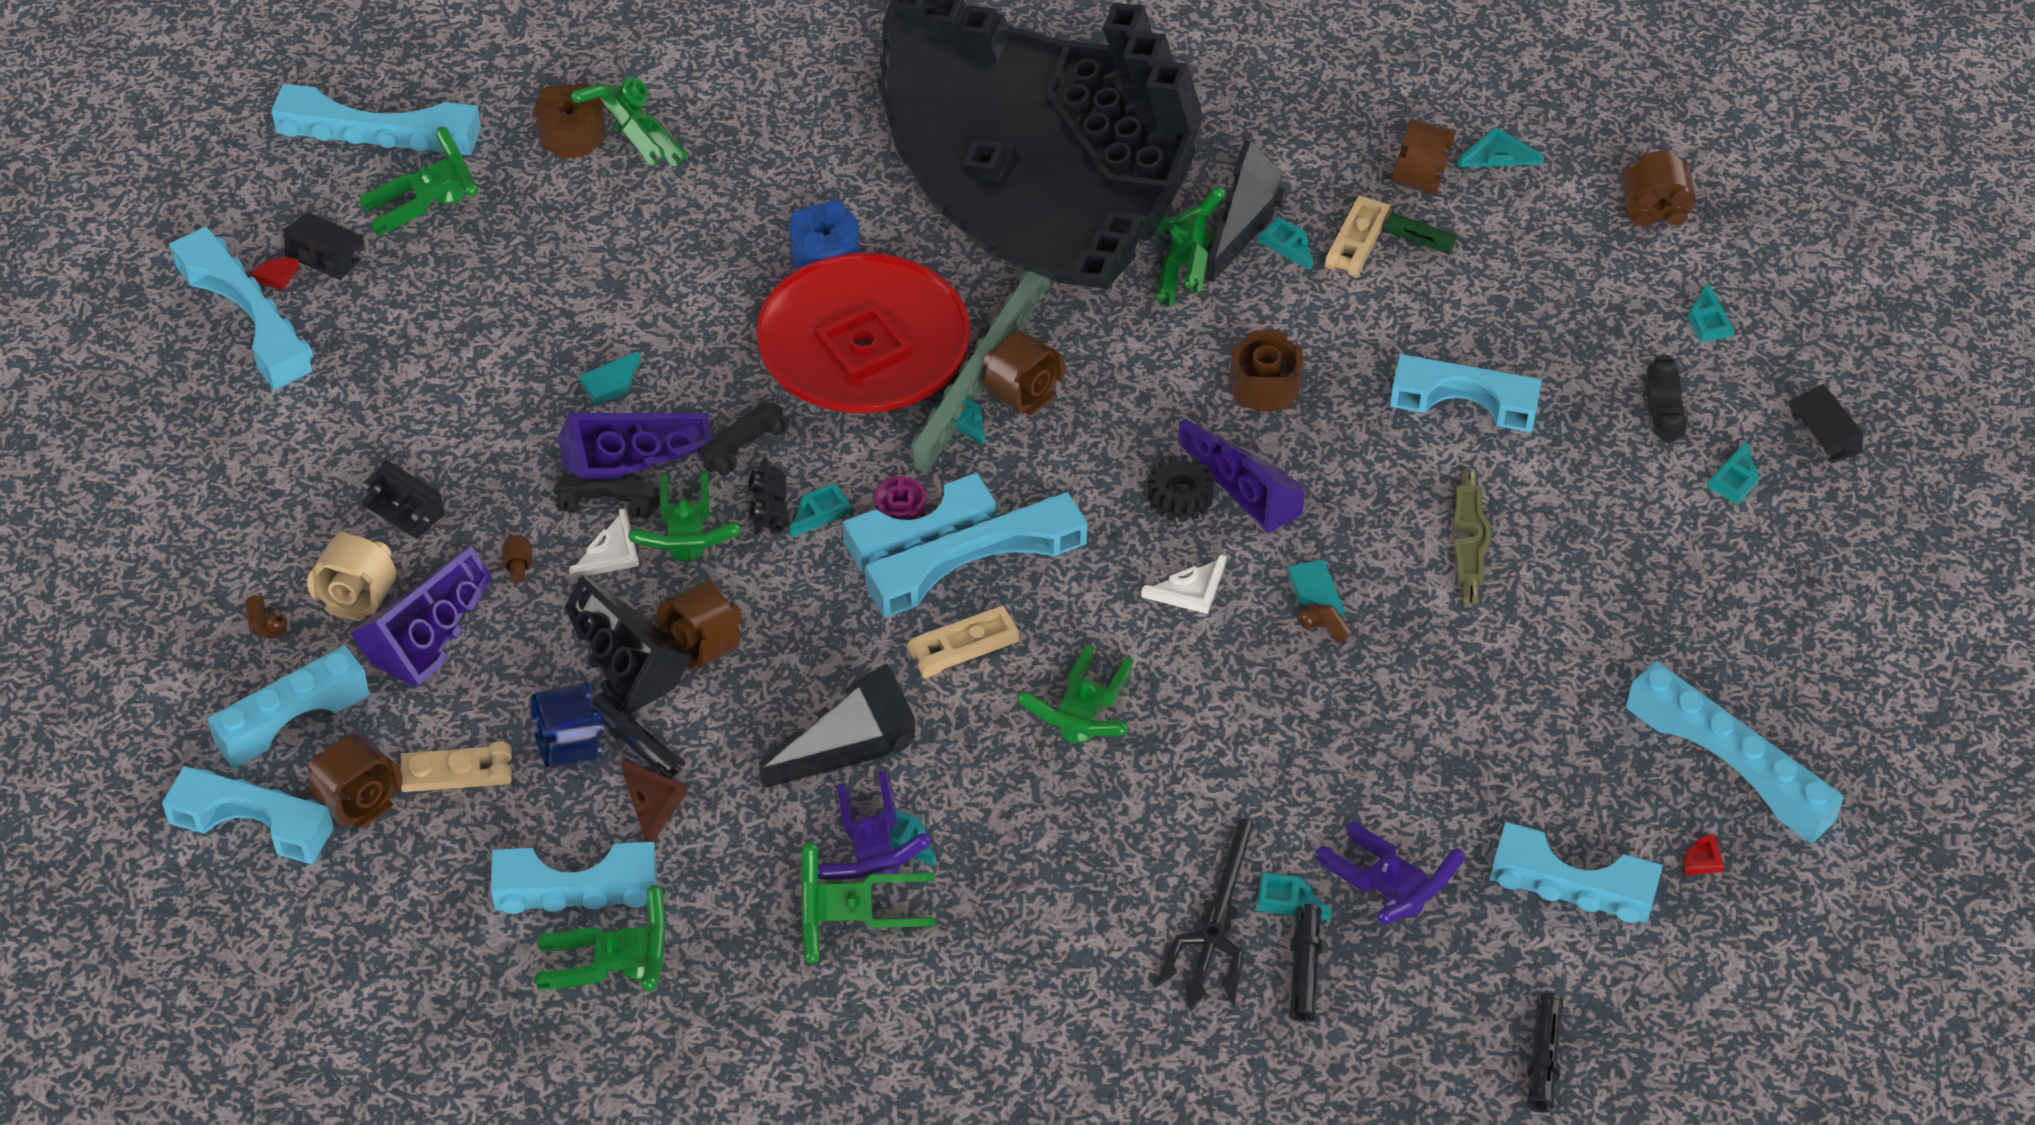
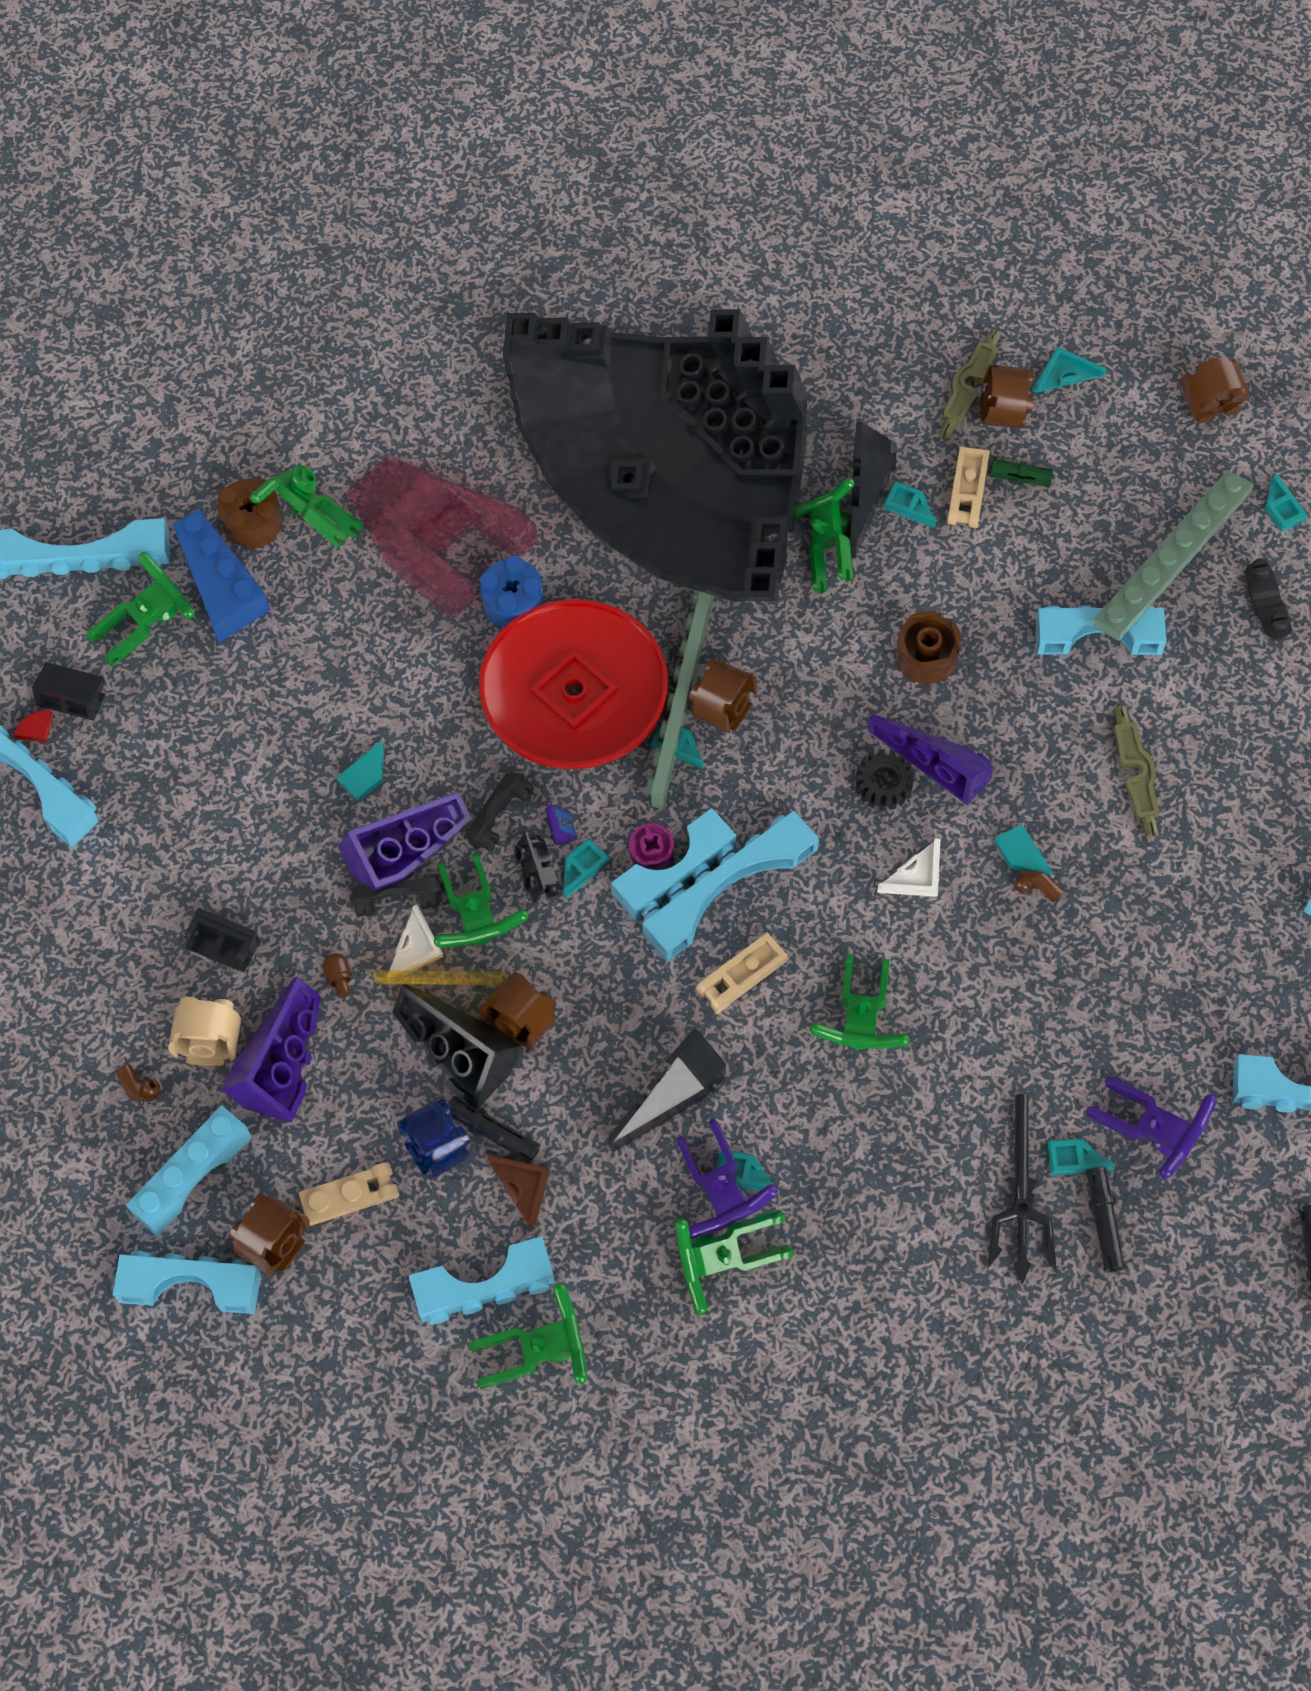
camera: 10 degrees left, 15 degrees up
none -> blue wedge [173,509,270,643]
none -> clear pink wedge [346,455,538,620]
none -> clear yellow tile [374,969,508,985]
none -> dark purple slope [545,804,578,846]
none -> olive piece [938,329,1001,439]
none -> sand green plate [1093,470,1254,641]

